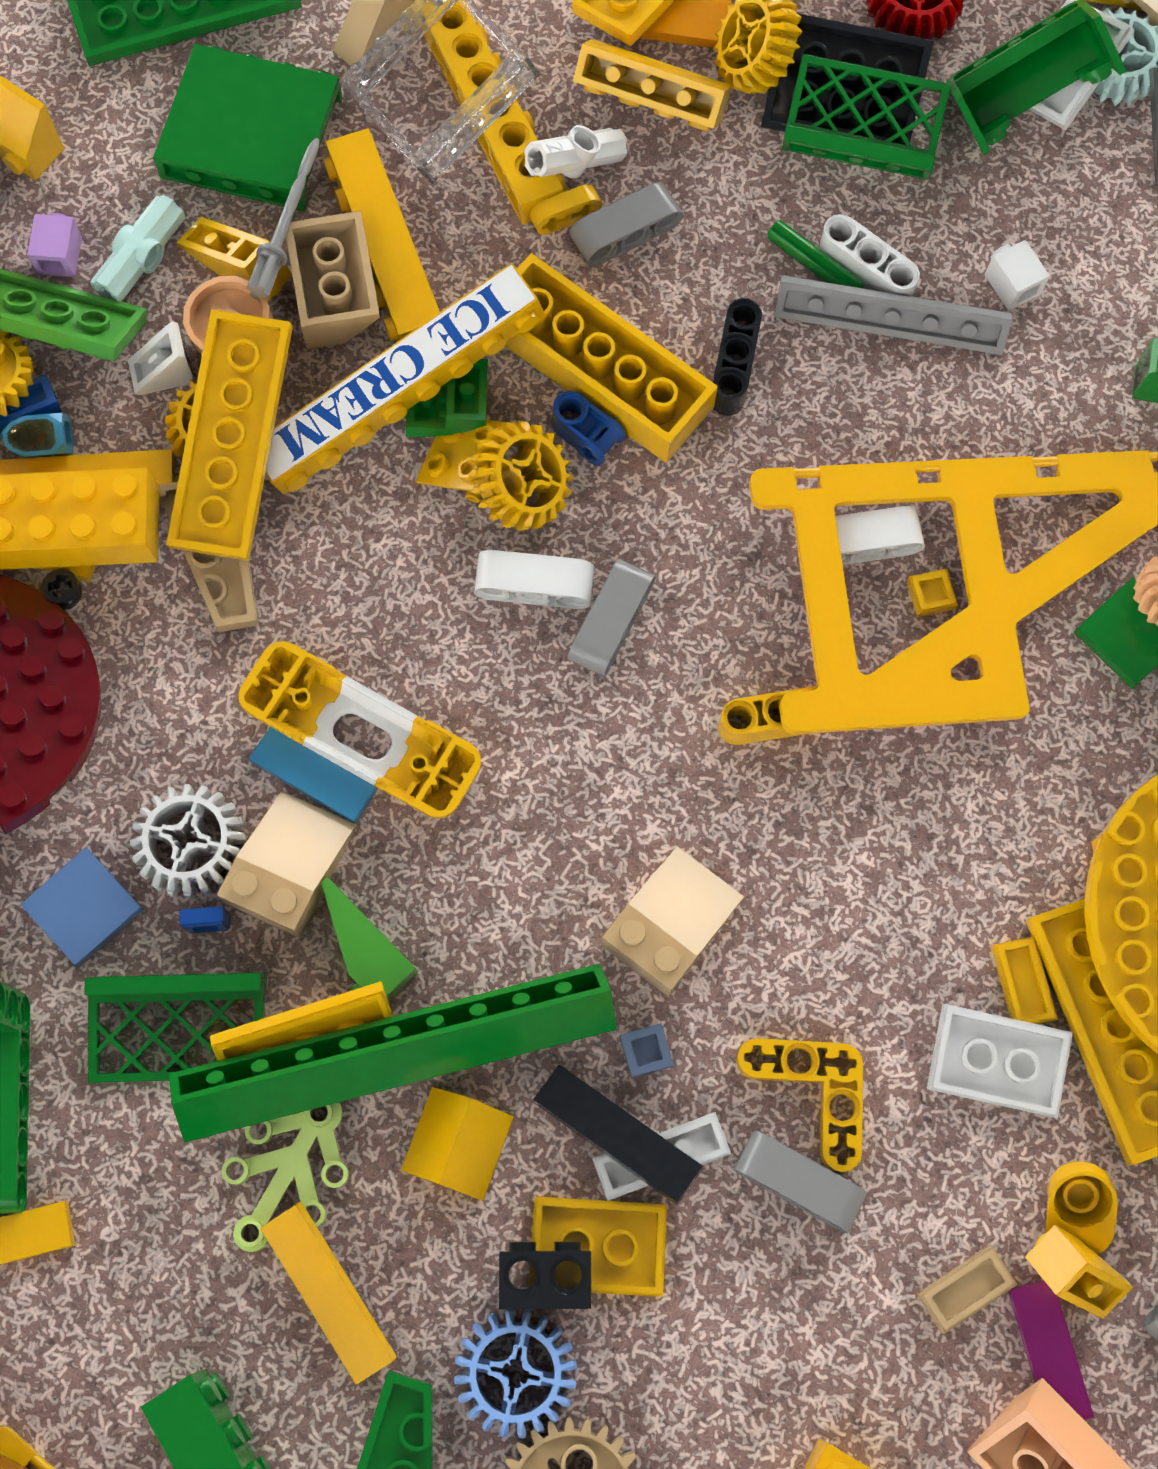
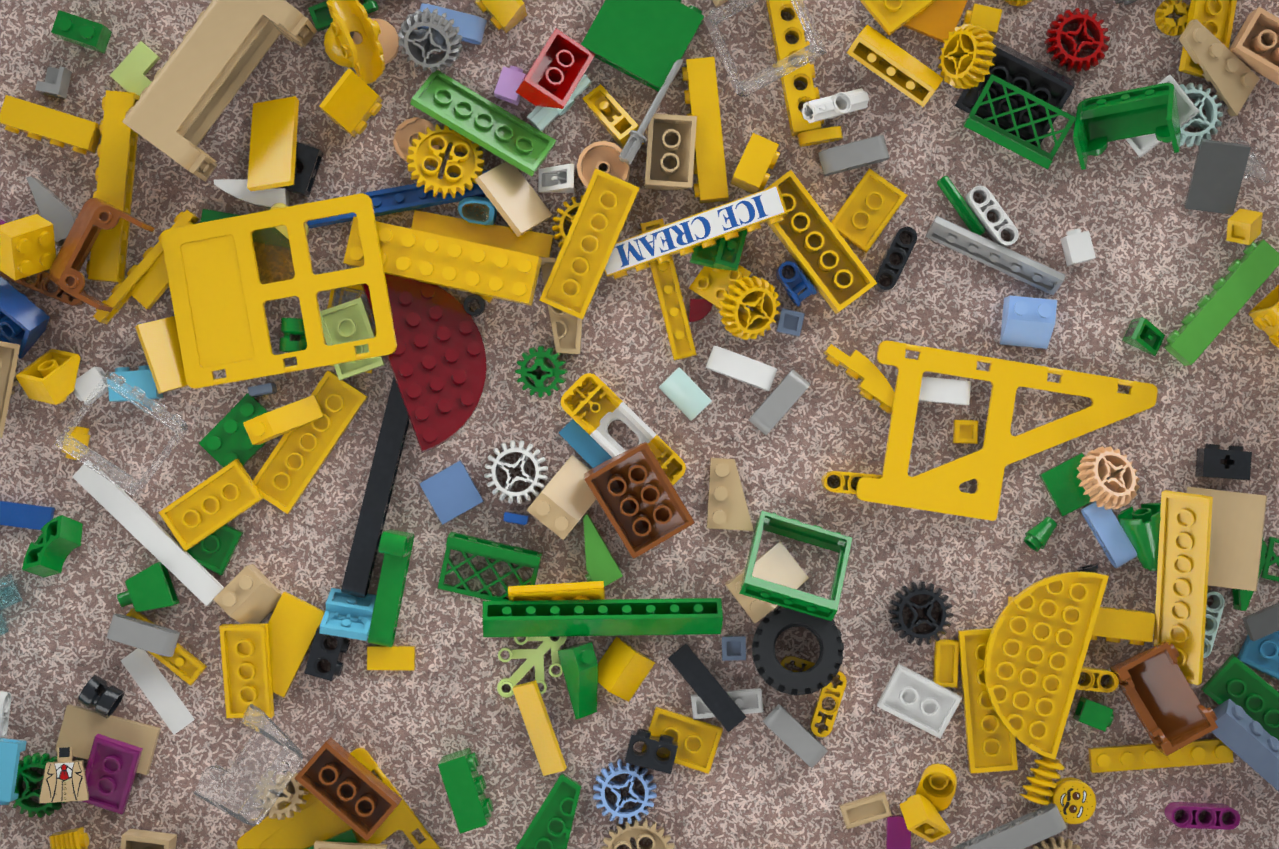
camera: 15 degrees right, 15 degrees up
none -> tan tile [475,162,553,237]
none -> green gear [515,345,567,398]
none -> red slope [516,28,595,109]
none -> green slope [557,642,598,719]
none -> dark orange slope [584,442,695,559]
none -> yellow tile [640,218,697,361]
none -> light aqua brick [659,367,712,421]
none -> dark red tile [689,299,713,323]
none -> tan wing [707,458,754,531]
none -> yellow brick [730,133,780,194]
none -> green window [739,511,852,621]
none -> black tyre [752,606,844,695]
none -> sand blue plate [776,308,805,337]
none -> yellow slope [824,344,895,414]
none -> yellow tile [831,168,907,253]
none -> black gear [888,581,953,646]
none -> light blue slope [1000,296,1057,349]
none -> green cone [1023,516,1058,552]

